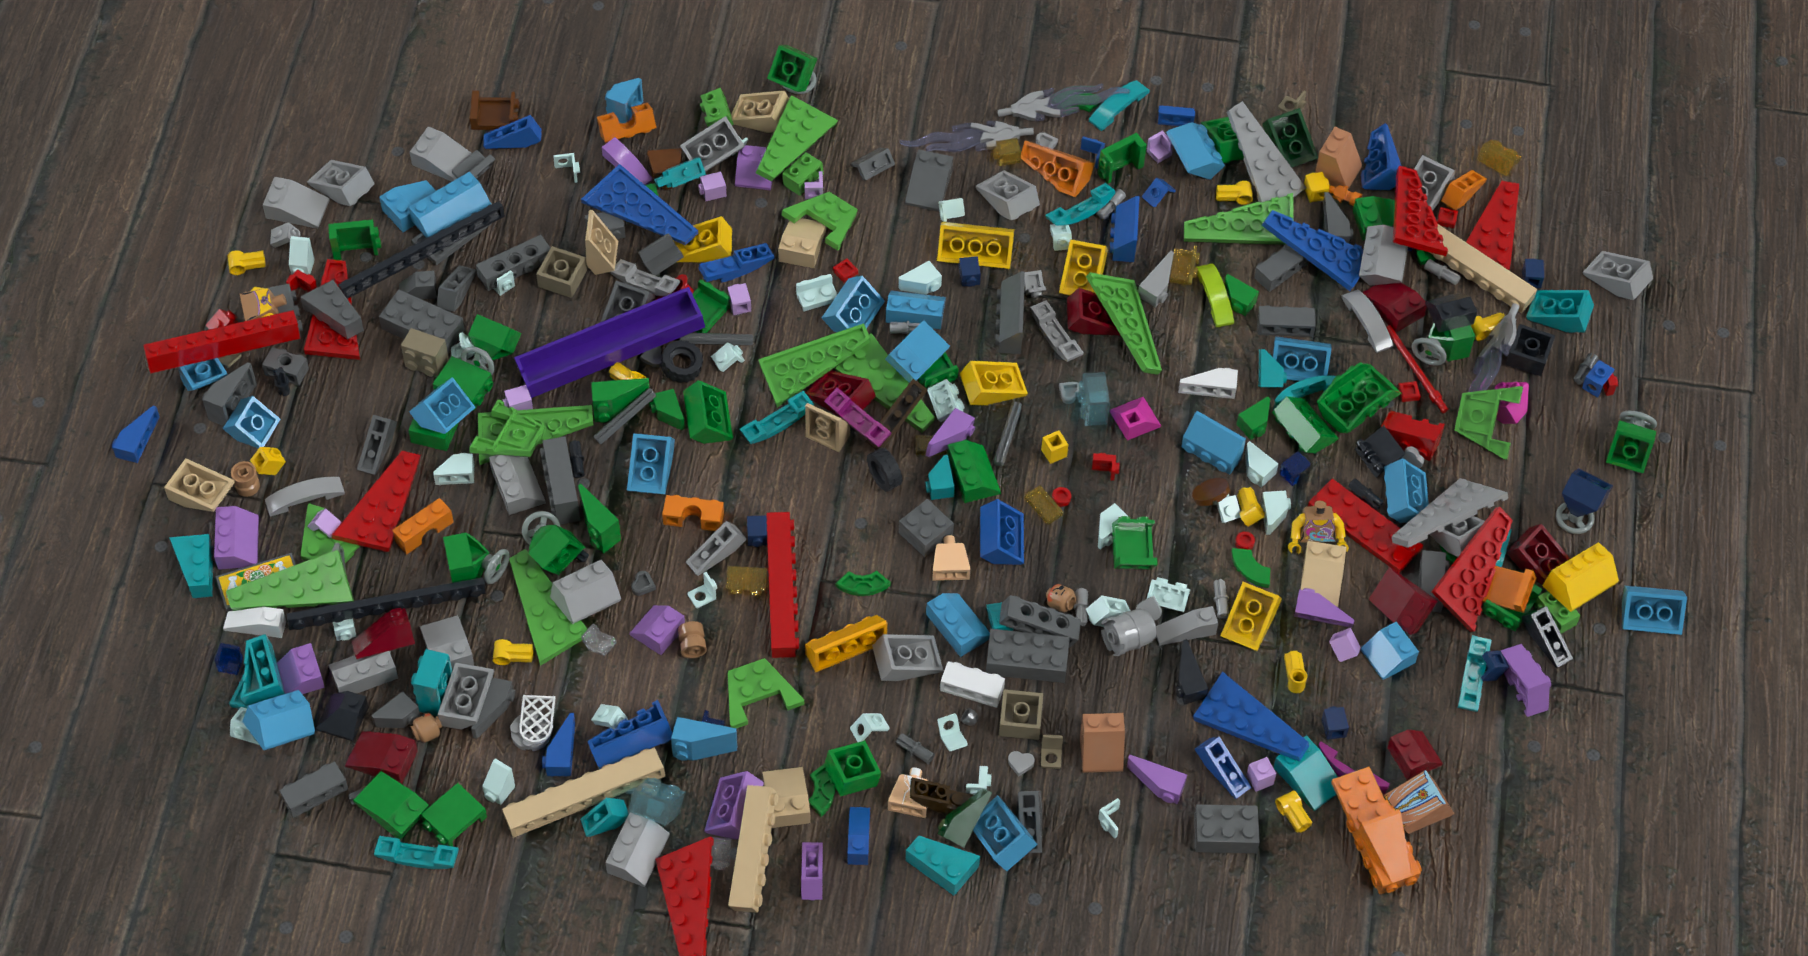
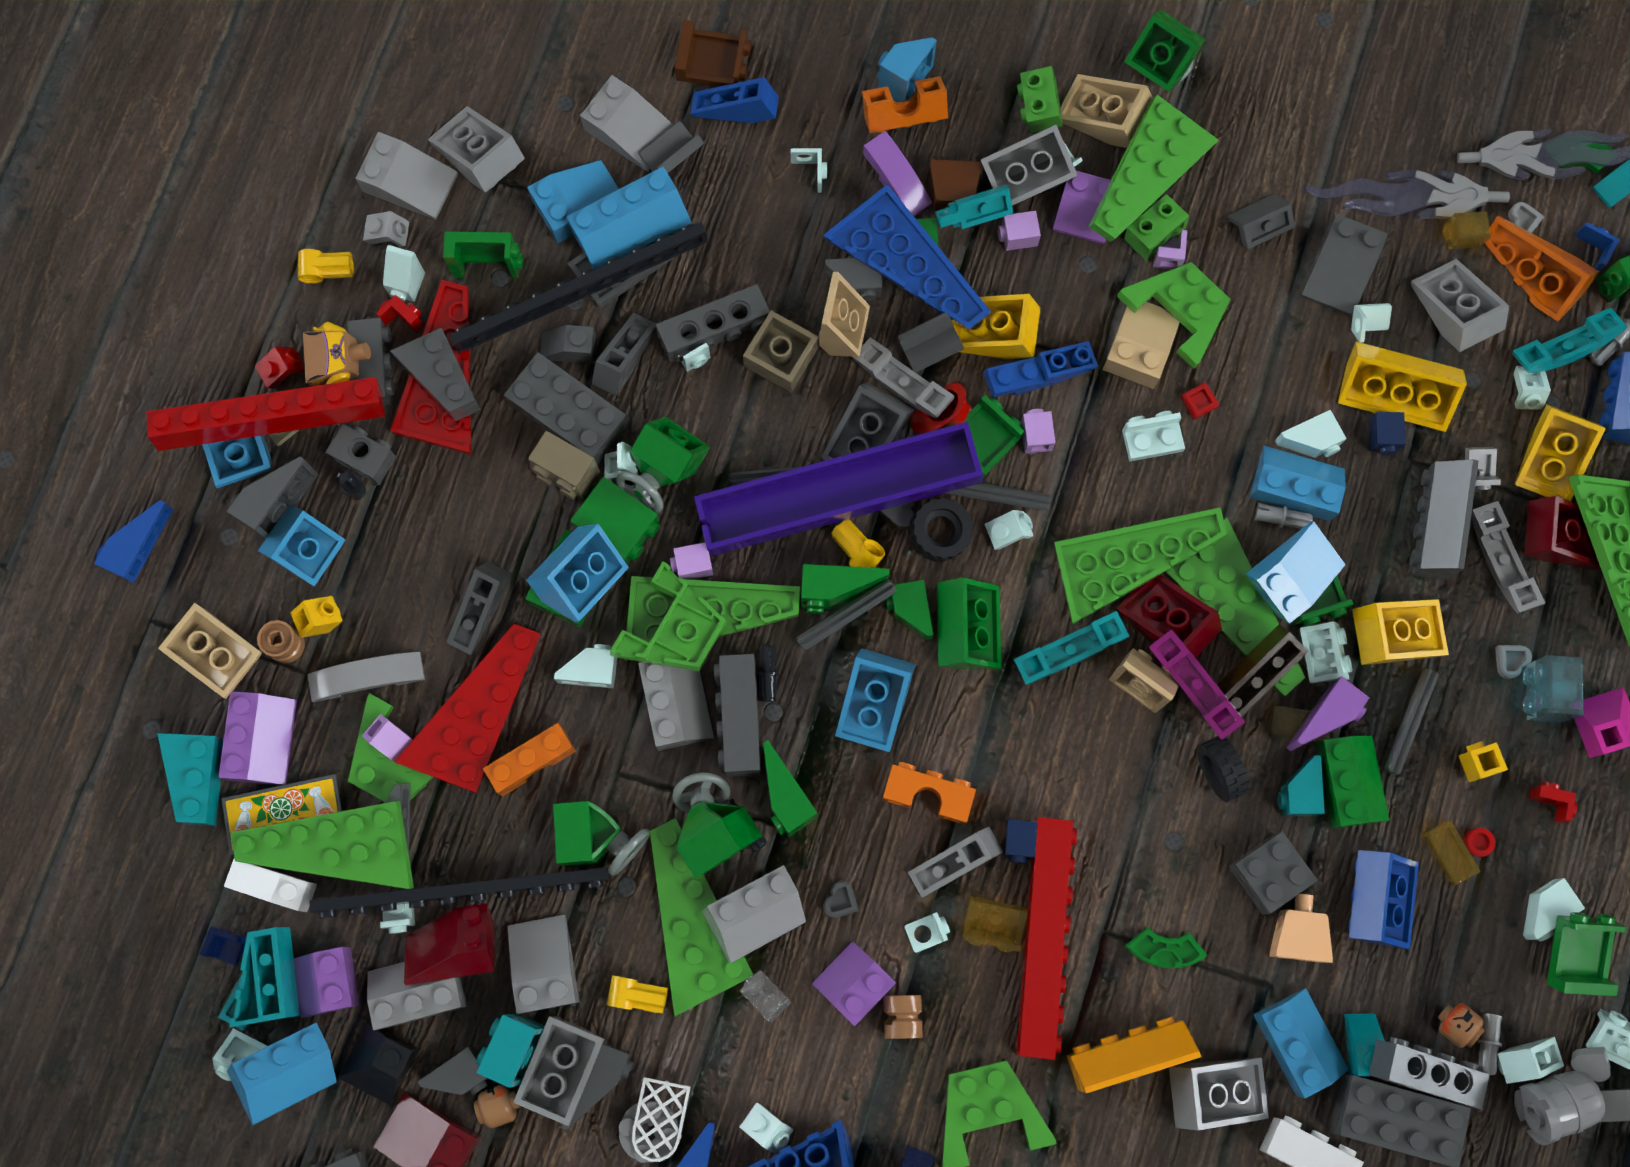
camera: 10 degrees right, 20 degrees up
dark azure slope [822,276,885,332] -> none

